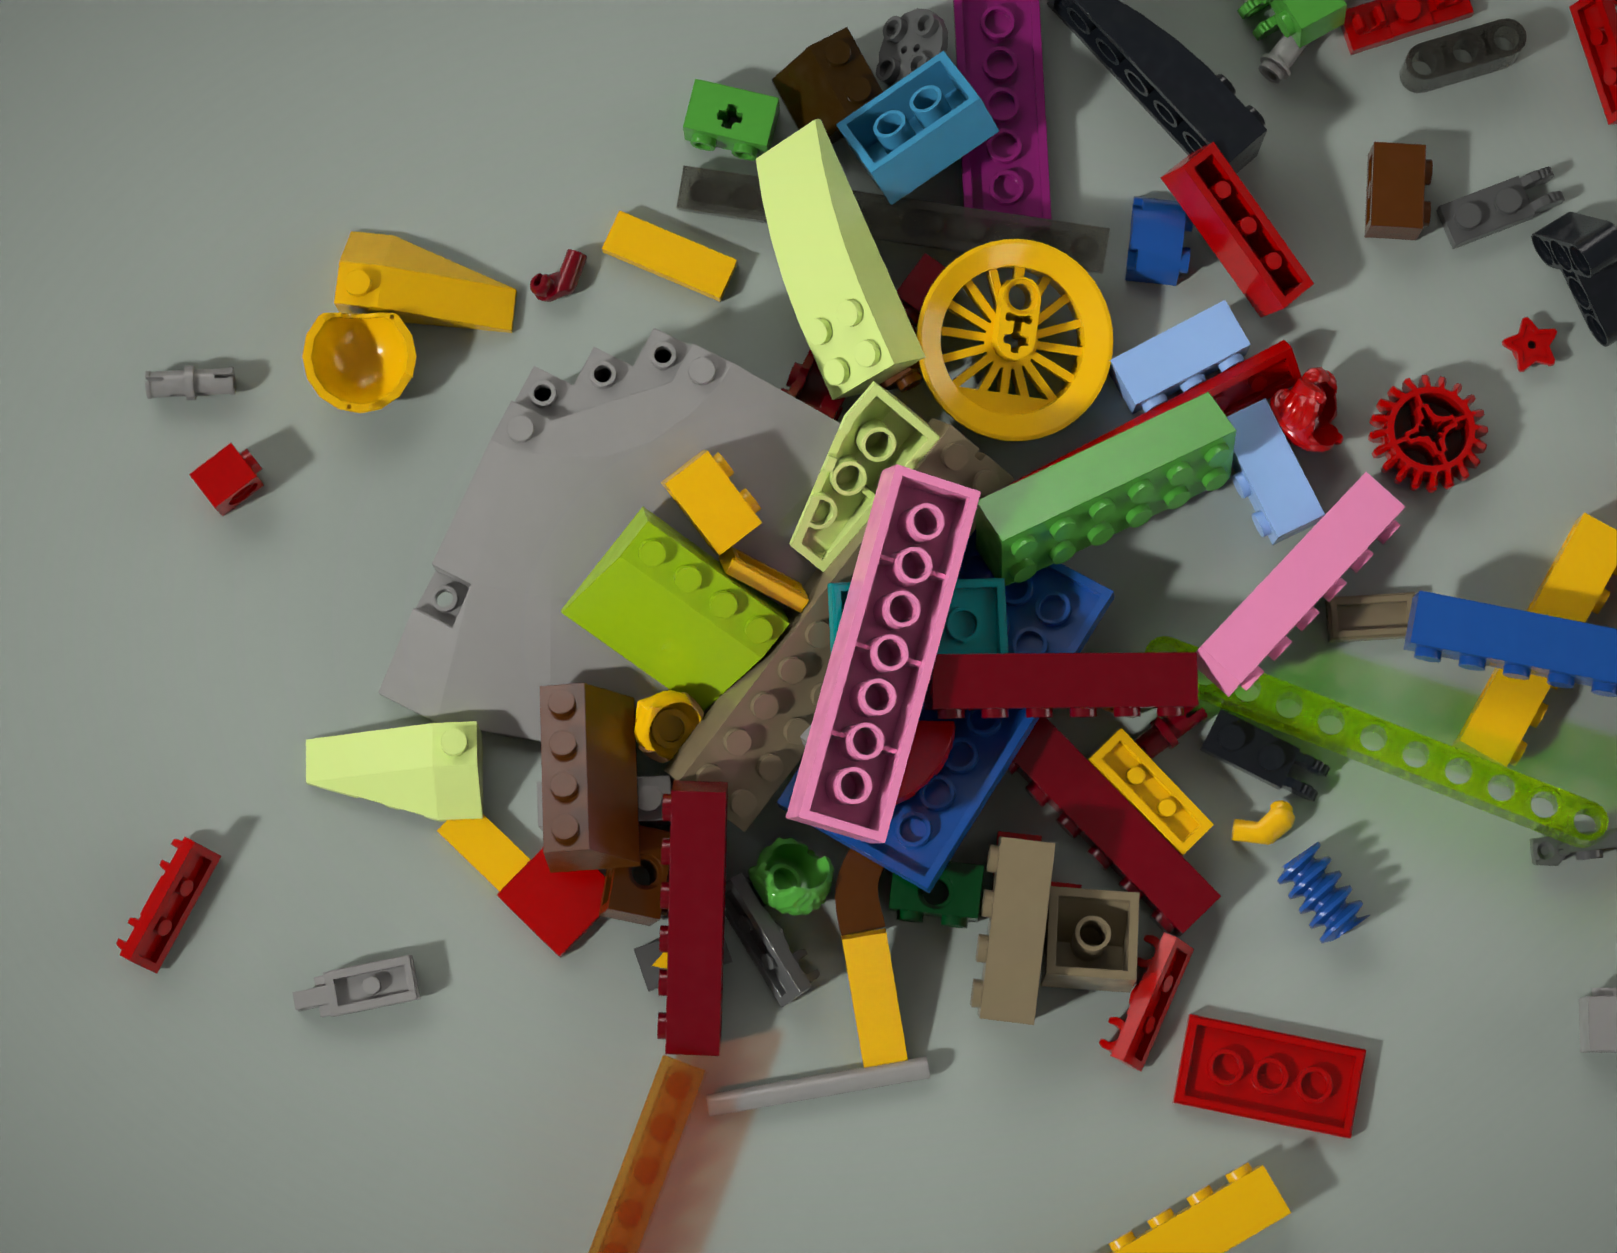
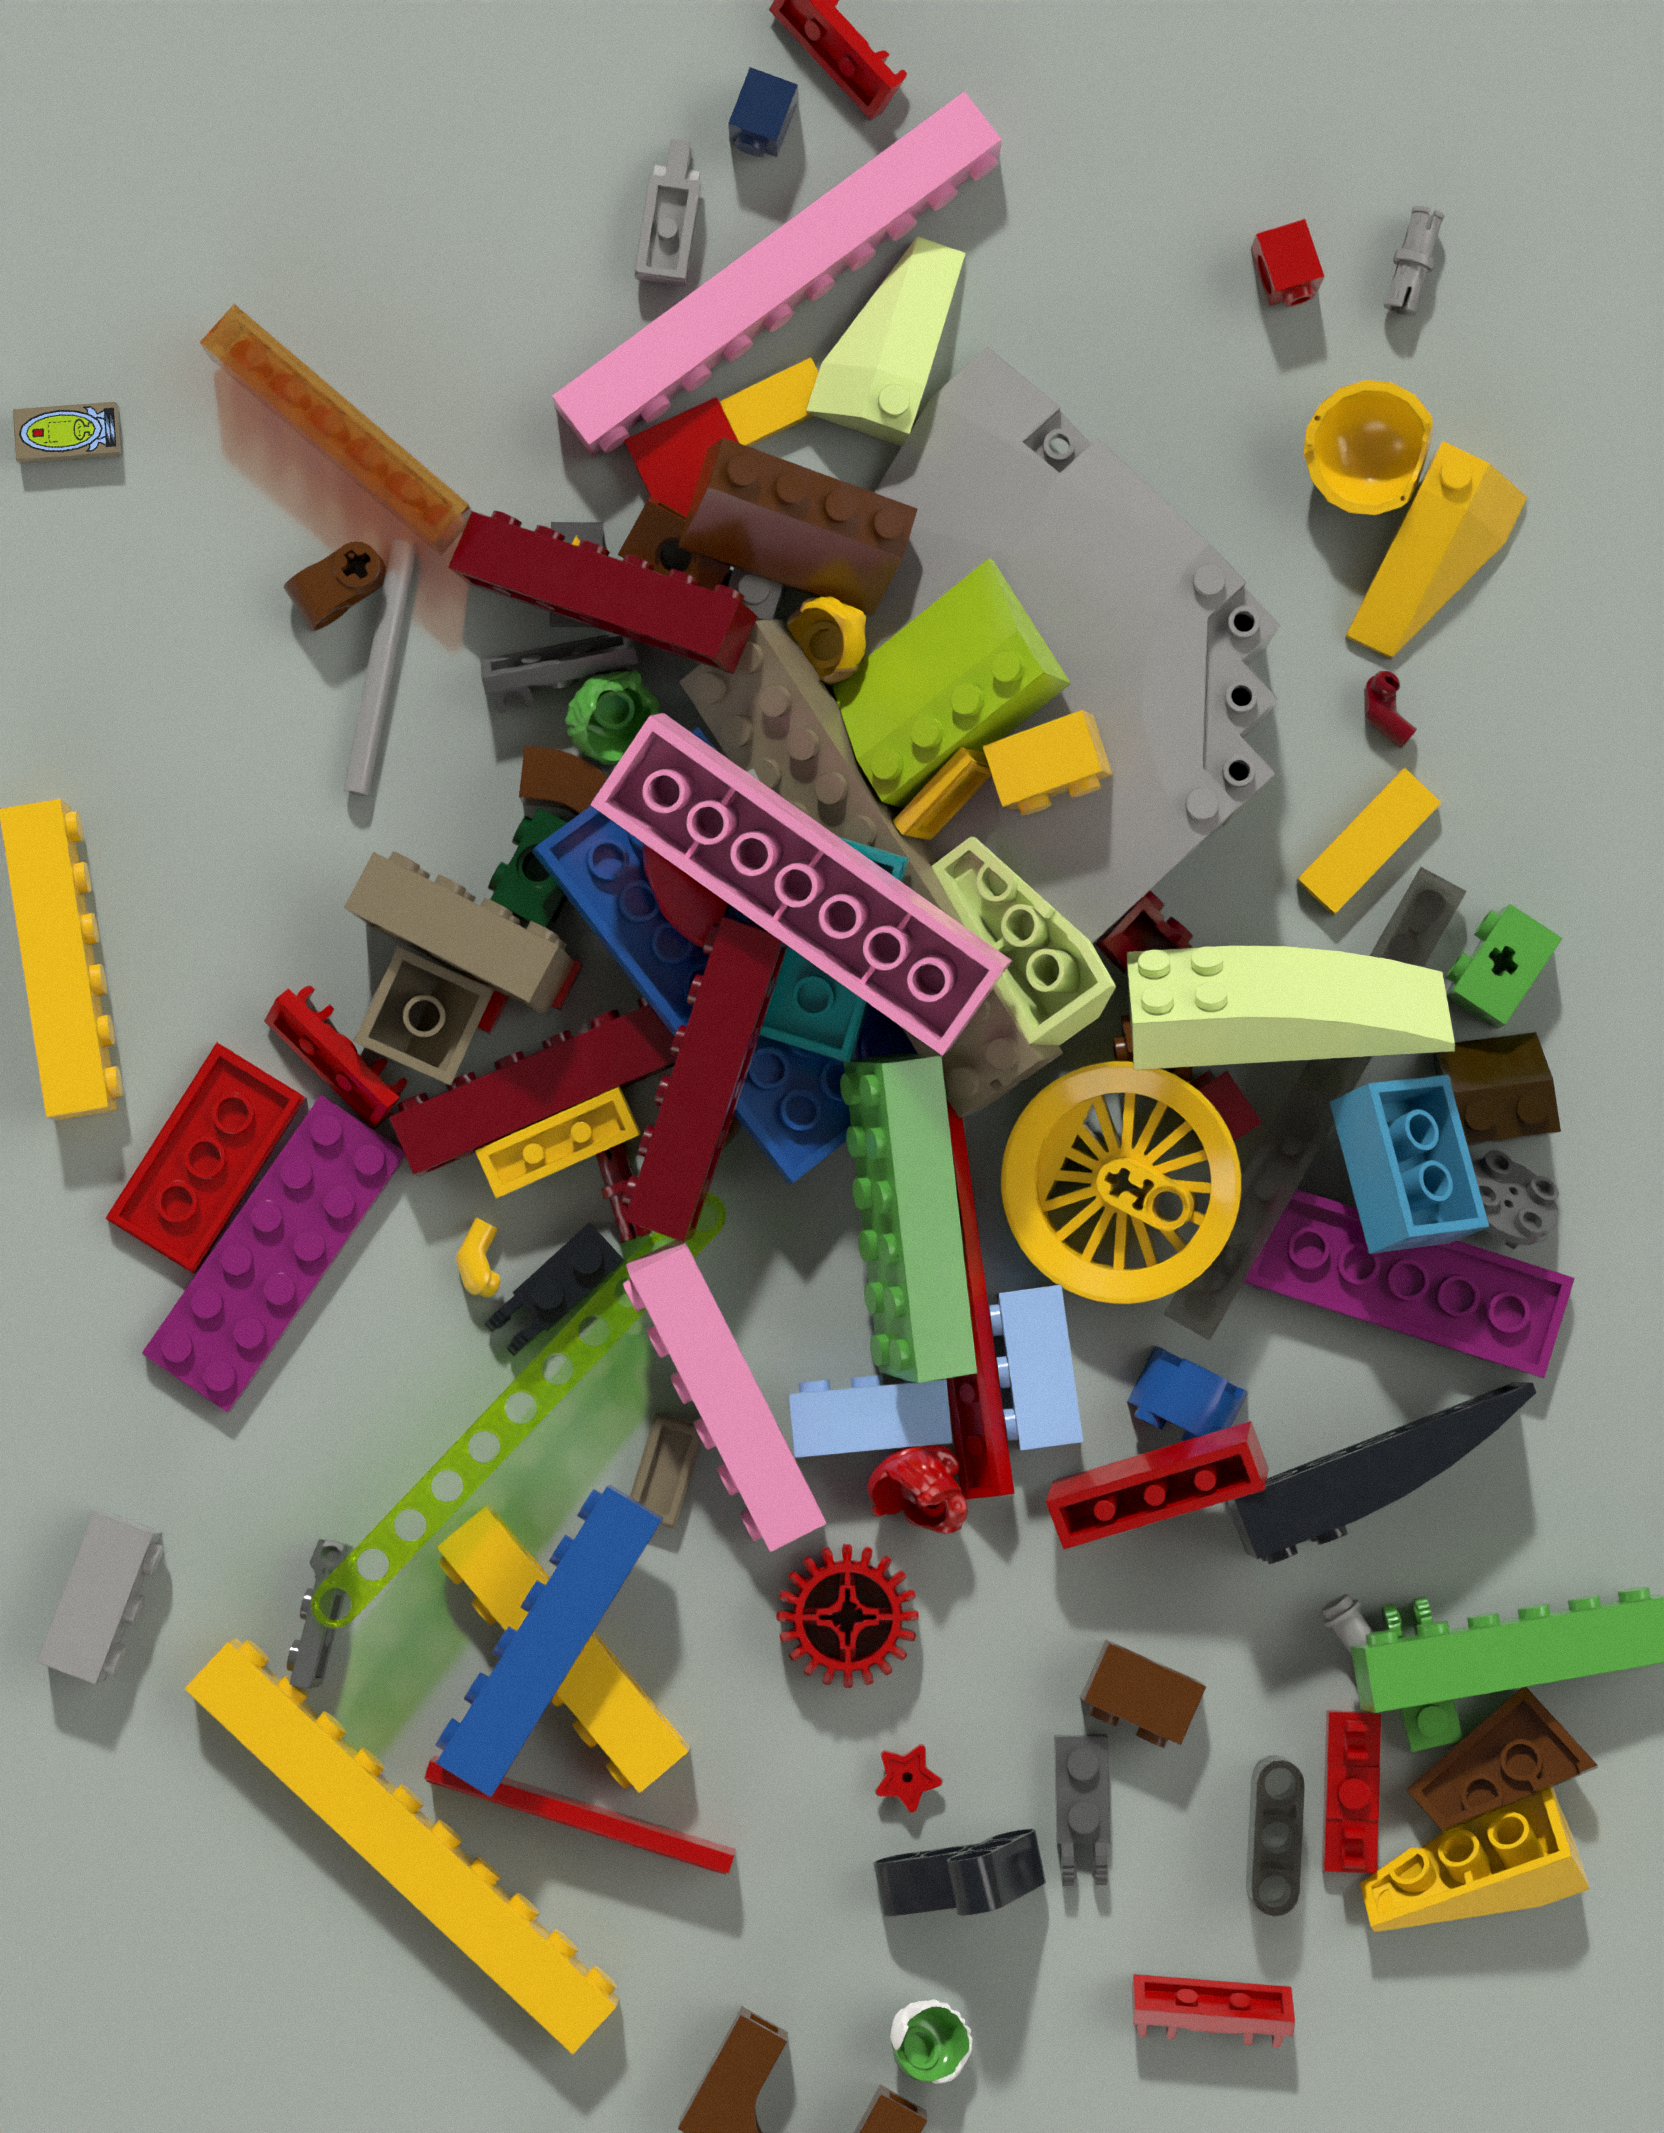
camera: 105 degrees right, 5 degrees up
yellow tile [841,928,908,1068] -> none
blue piece [1277,841,1370,943] -> none
none -> magenta plate [142,1095,406,1412]
none -> reddish brown piece [283,542,386,631]
none -> bright pink brick [552,91,1002,457]
none -> dark blue brick [728,67,798,157]

